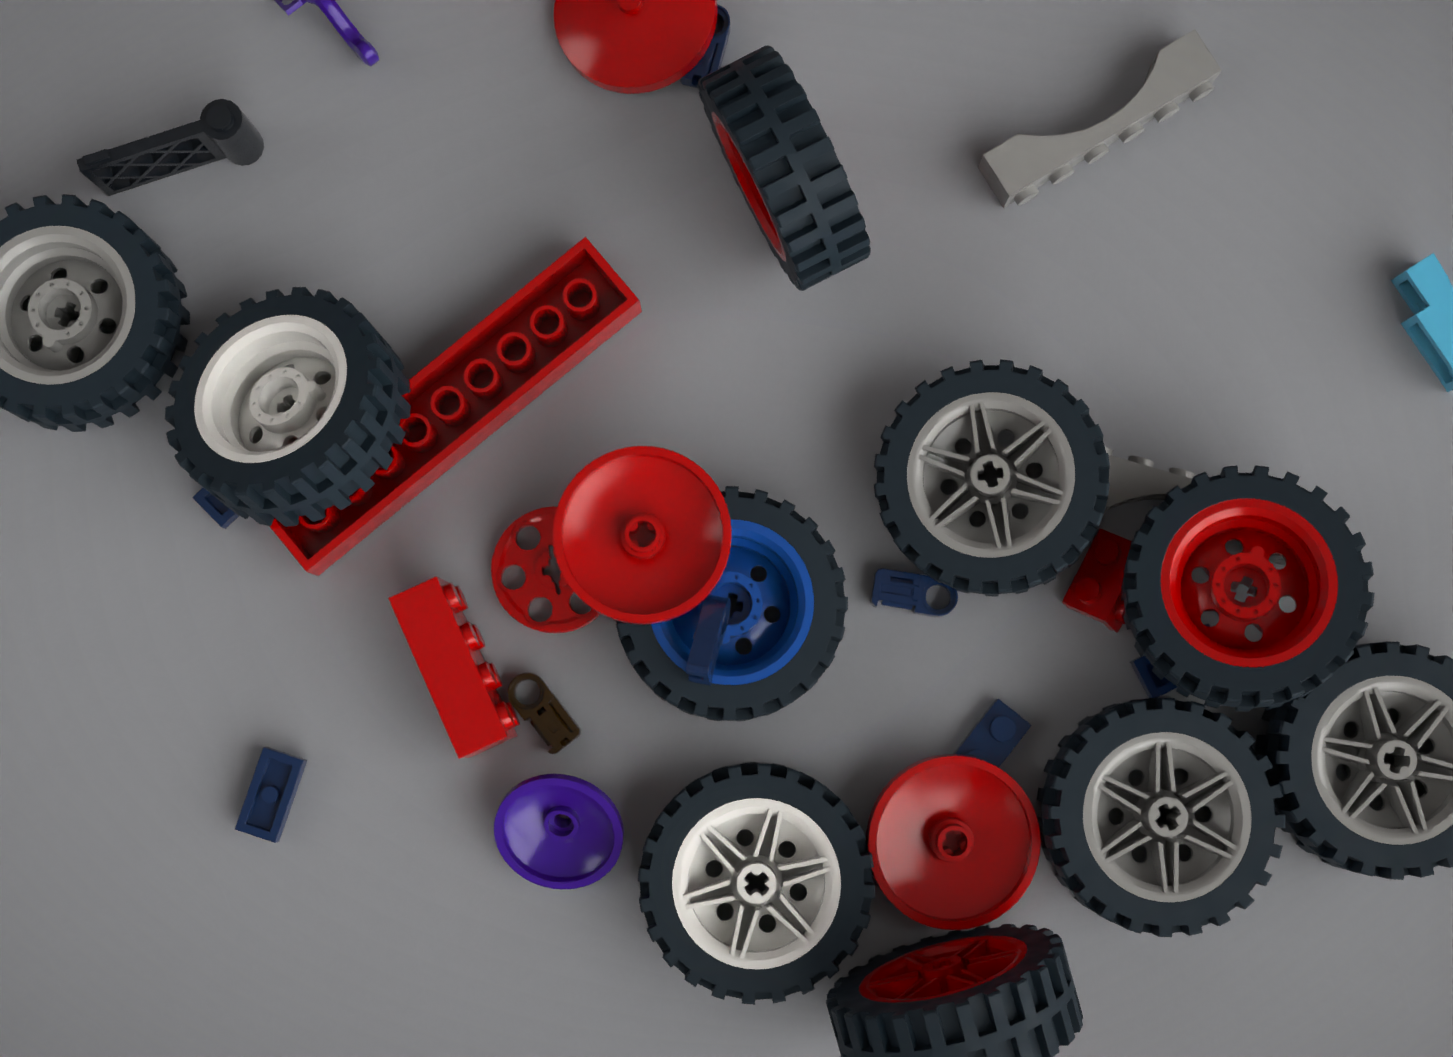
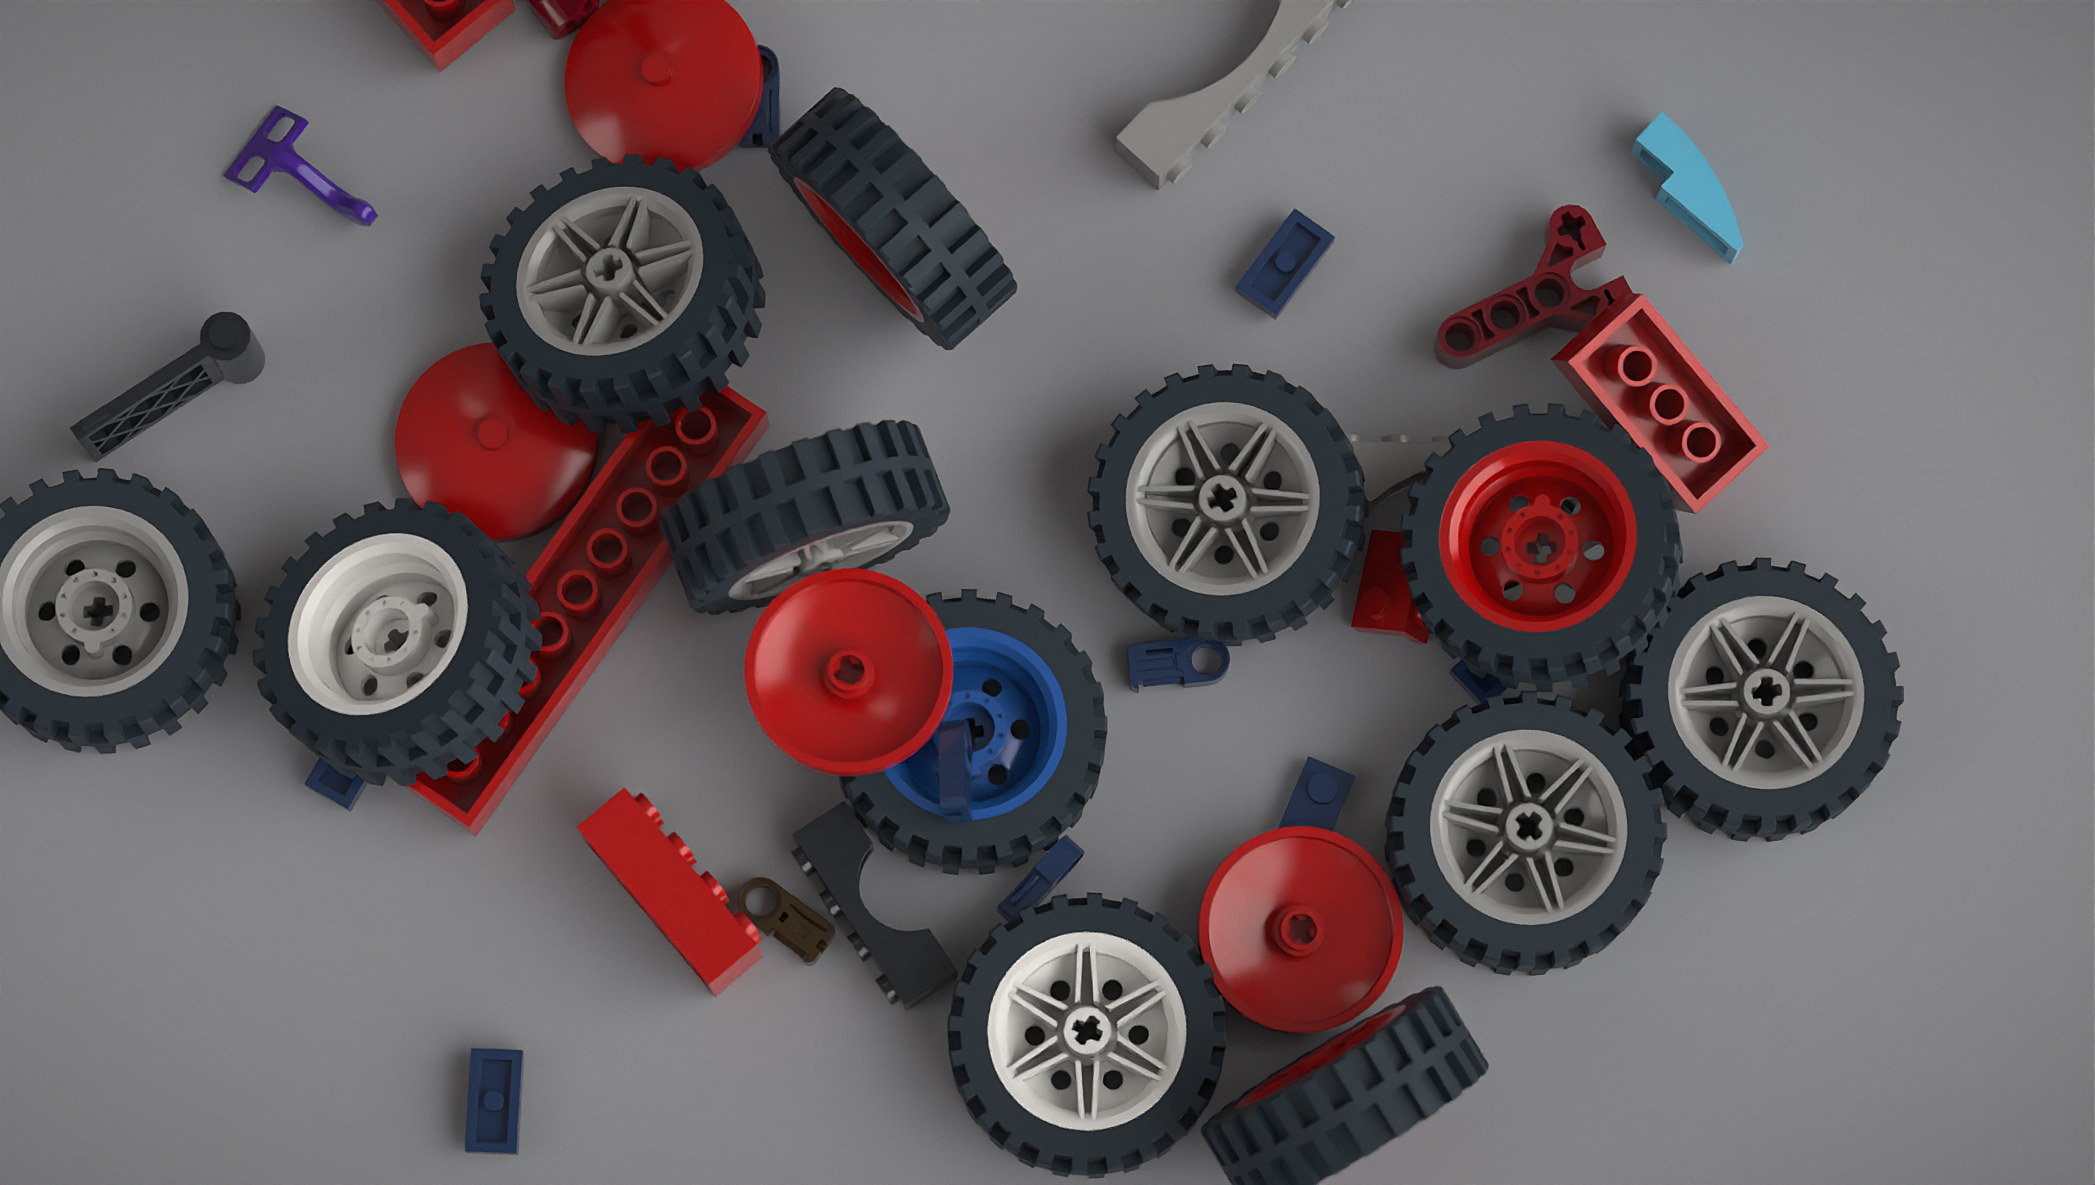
camera: 20 degrees left, 5 degrees down
red wedge [491,506,601,633] -> none
dark purple dish [494,774,624,890] -> none
none -> red dish [395,342,598,543]
none -> wheel [479,154,766,434]
none -> black wheel [660,420,950,615]
none -> black arch [791,801,958,1011]
none -> dark blue piece [997,835,1085,922]
none -> dark blue plate [1235,208,1335,320]
none -> dark red beam [1434,204,1632,370]
none -> red brick [1550,292,1770,514]

